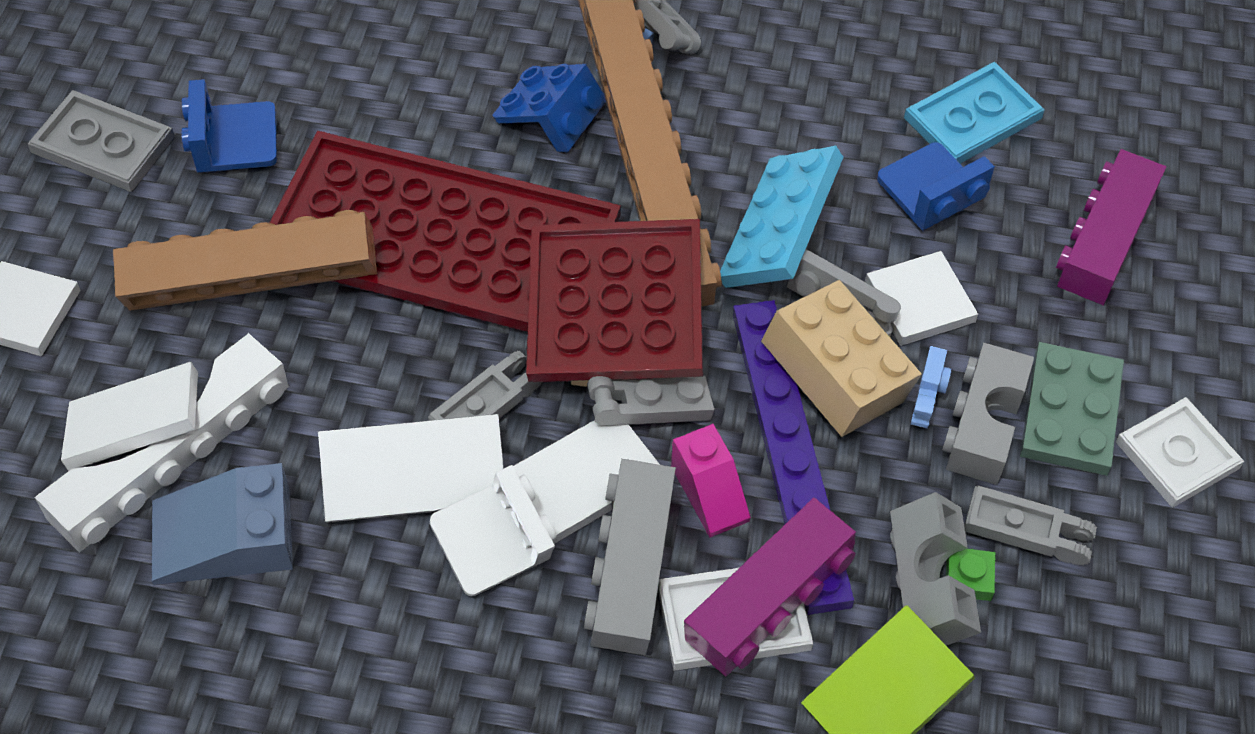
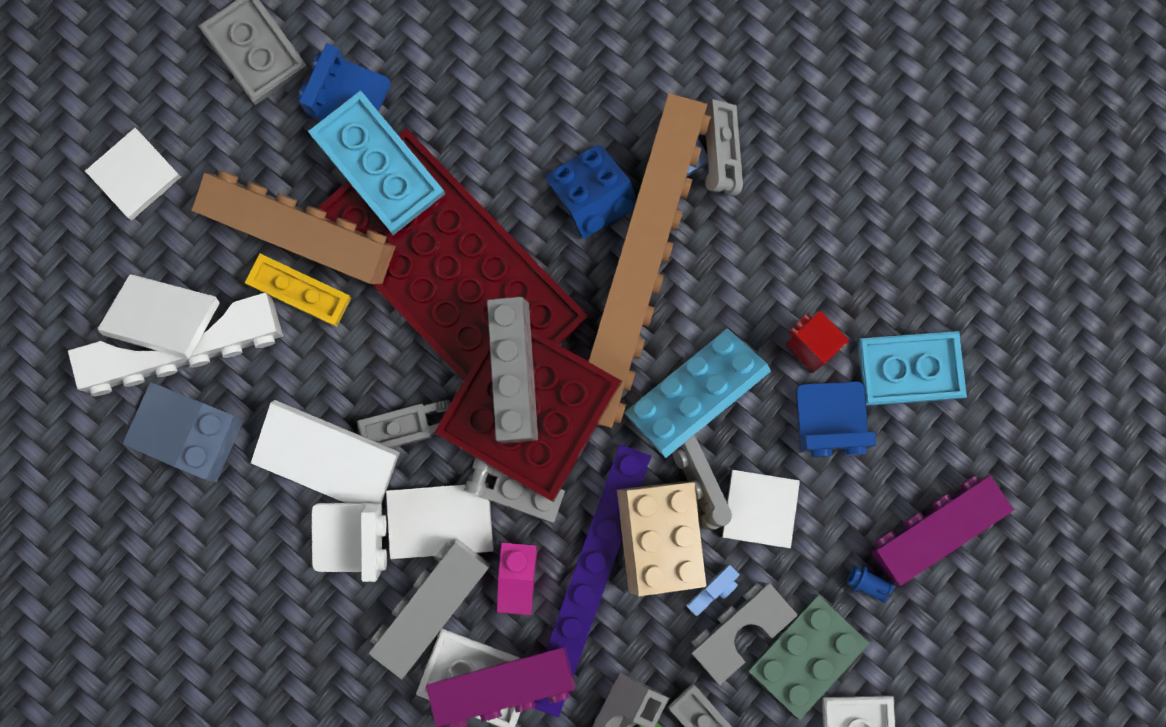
camera: 30 degrees right, 25 degrees up
none -> yellow plate [245,254,351,328]
none -> medium azure plate [308,90,445,235]
none -> light grey brick [487,297,538,443]
none -> red brick [785,310,849,373]
none -> blue pin [847,566,894,603]

